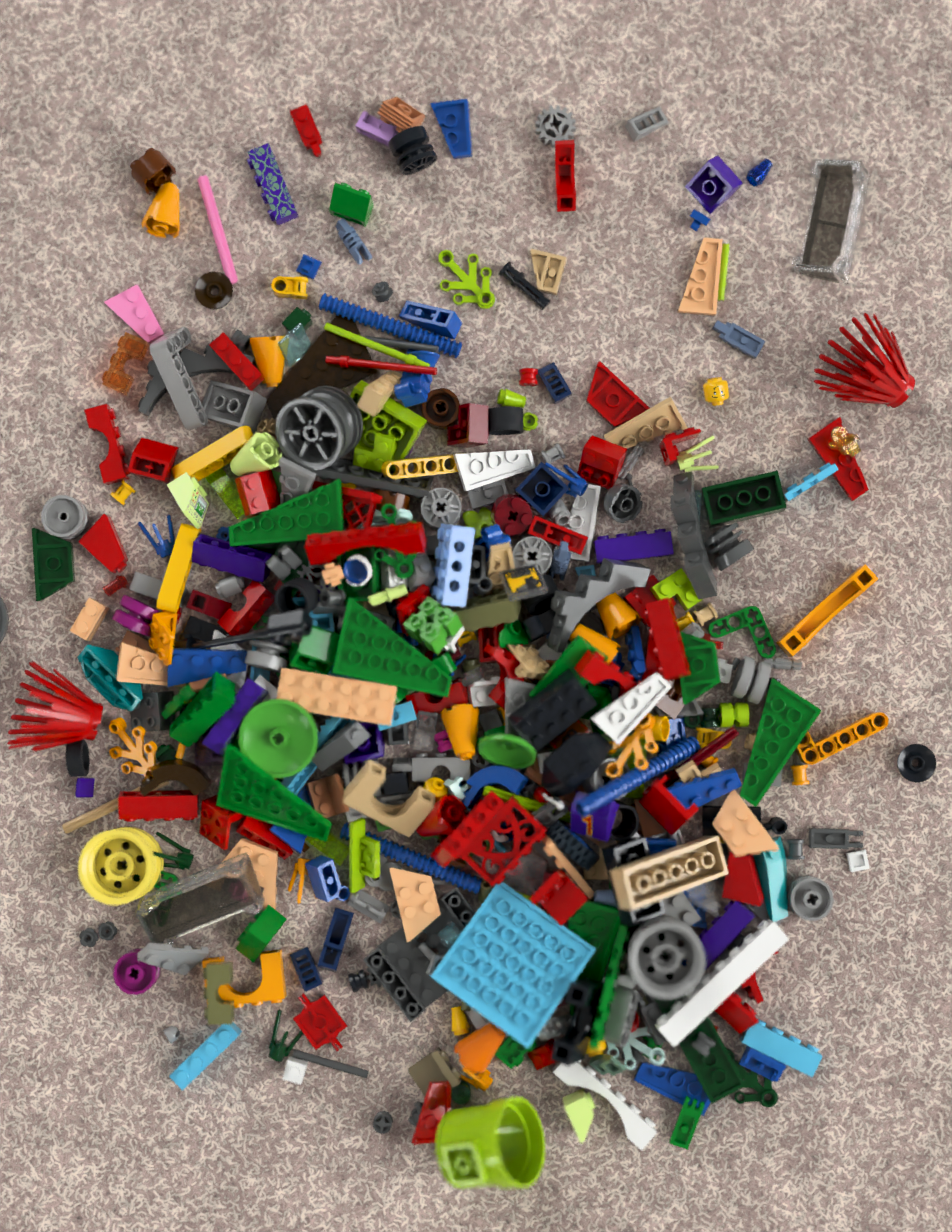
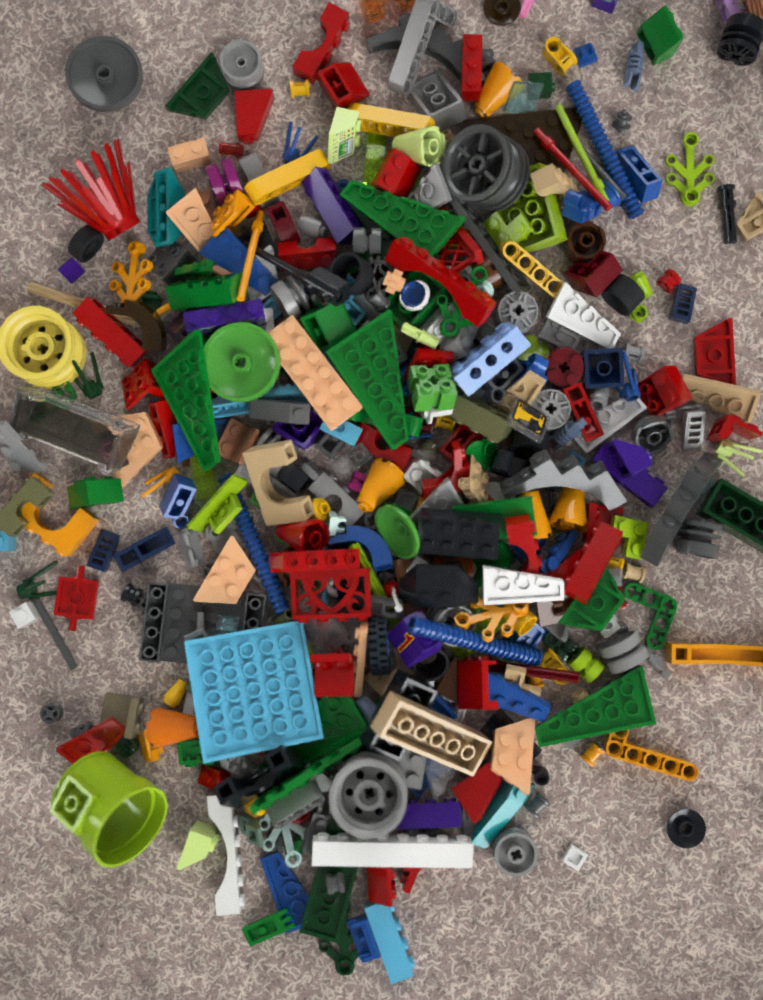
camera: 35 degrees right, 0 degrees up
dark grey hinge [809,828,863,849] -> none
none -> light orange bar [236,210,265,302]
none -> dark purple slope [603,439,653,479]
none -> light grey slope [682,410,706,449]

